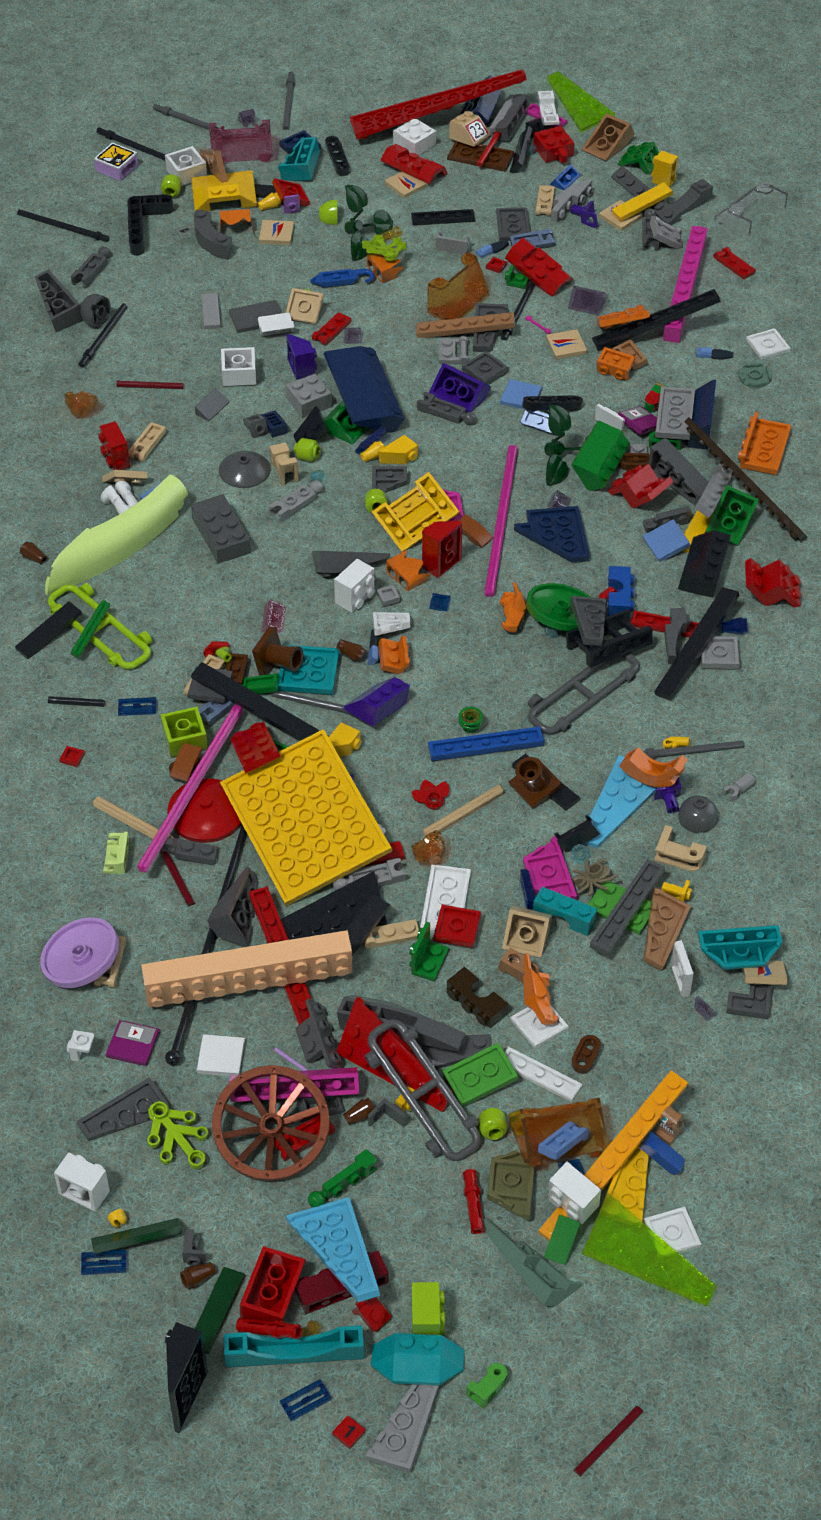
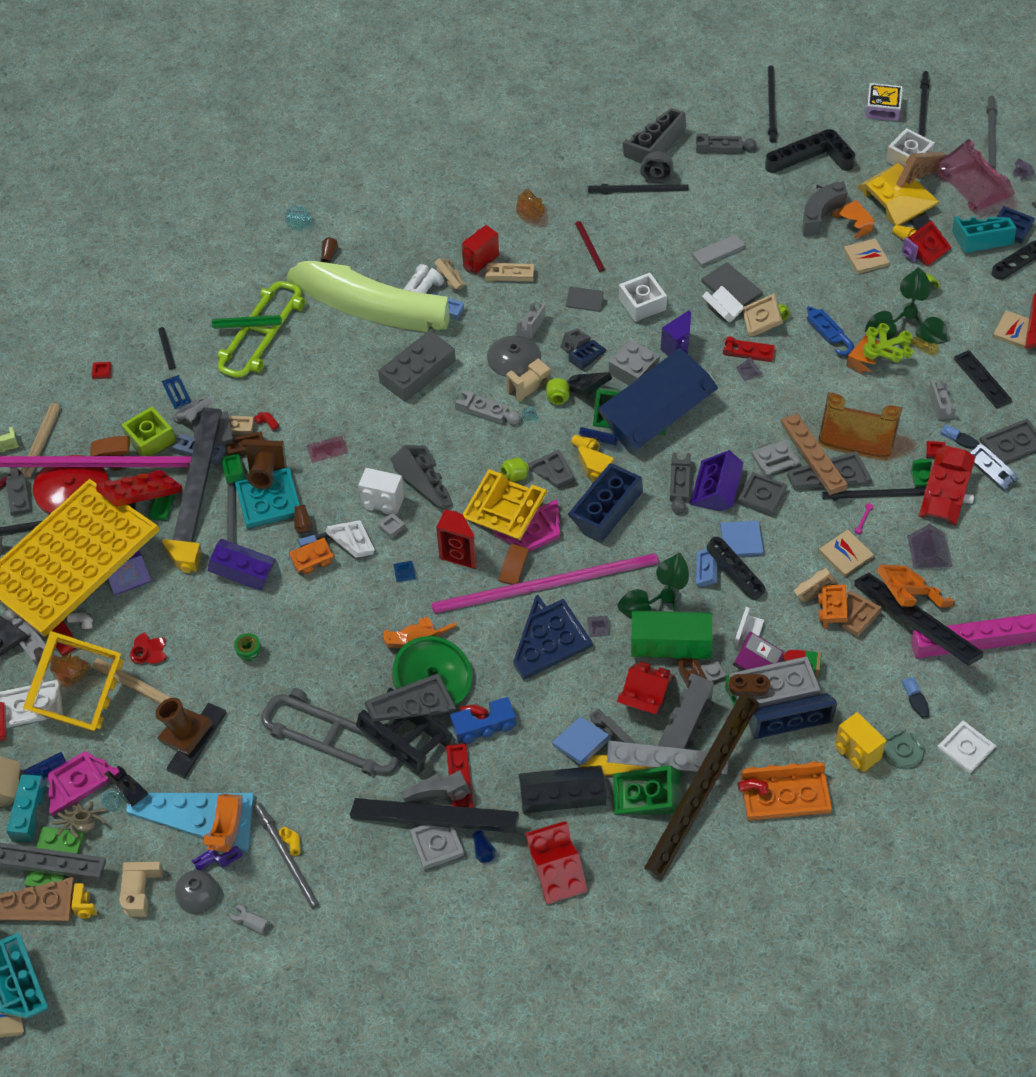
camera: 70 degrees right, 5 degrees up
black tile [15,601,82,659] -> none
lime head [161,174,182,197] -> none
lime arm [216,646,232,662] -> none
orange piece [386,550,431,591] -> none
blue plate [428,726,544,761] -> none
none -> yellow window [23,631,124,732]
none -> light grey plate [172,397,214,422]
none -> light grey hinge [515,302,546,339]
none -> dark blue slope [568,463,643,543]
none -> reddish brown plate [728,674,770,696]
none -> red arm [737,778,769,796]
none -> tan wing [794,568,840,602]
none -> yellow brick [835,712,887,773]

